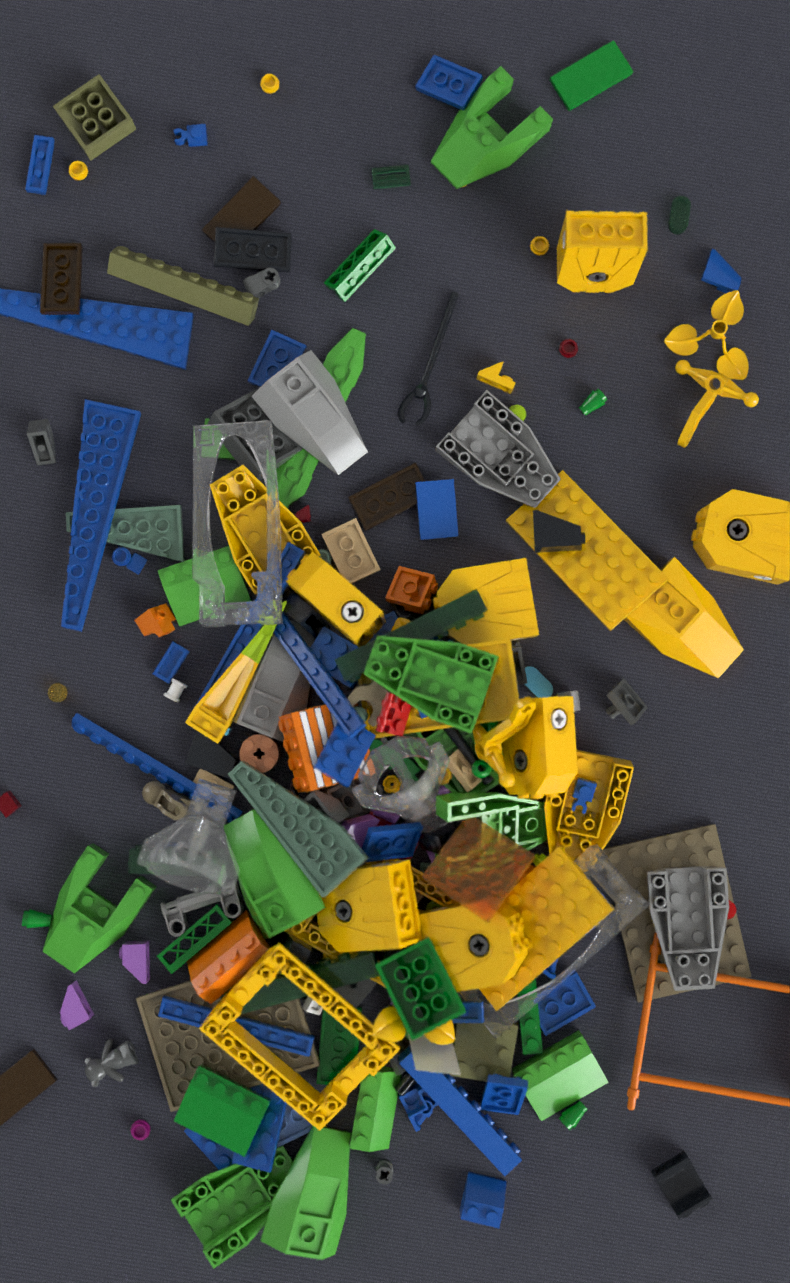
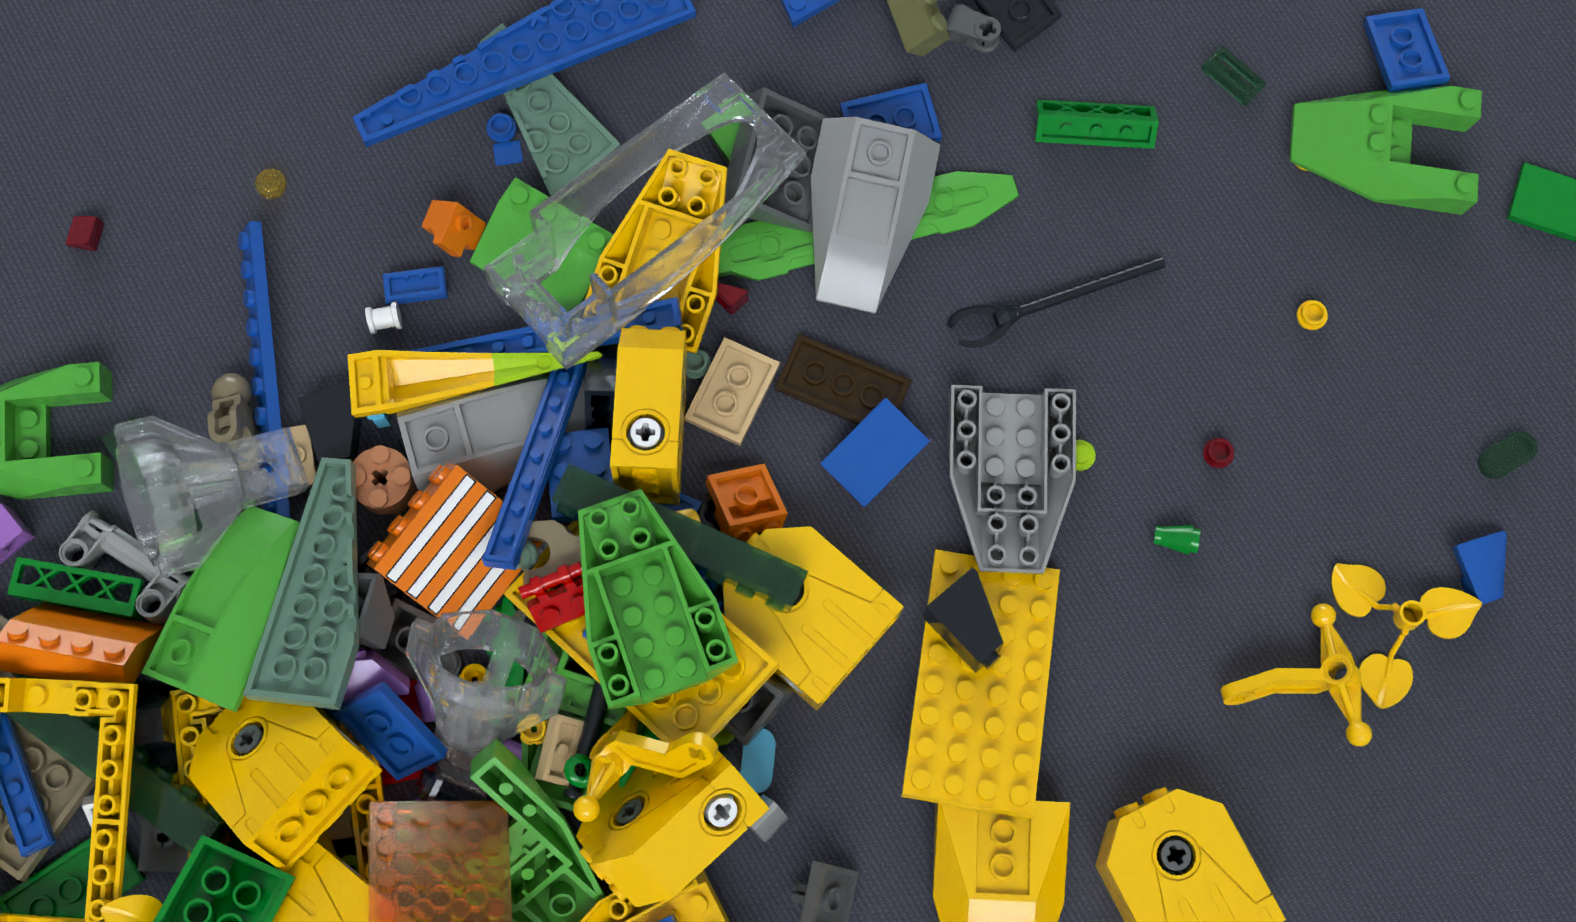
camera: 50 degrees right, 10 degrees down
blue plate [313,722,376,787] -> none
yellow slope [476,362,516,394] -> none
yellow piece [557,211,648,293] -> none

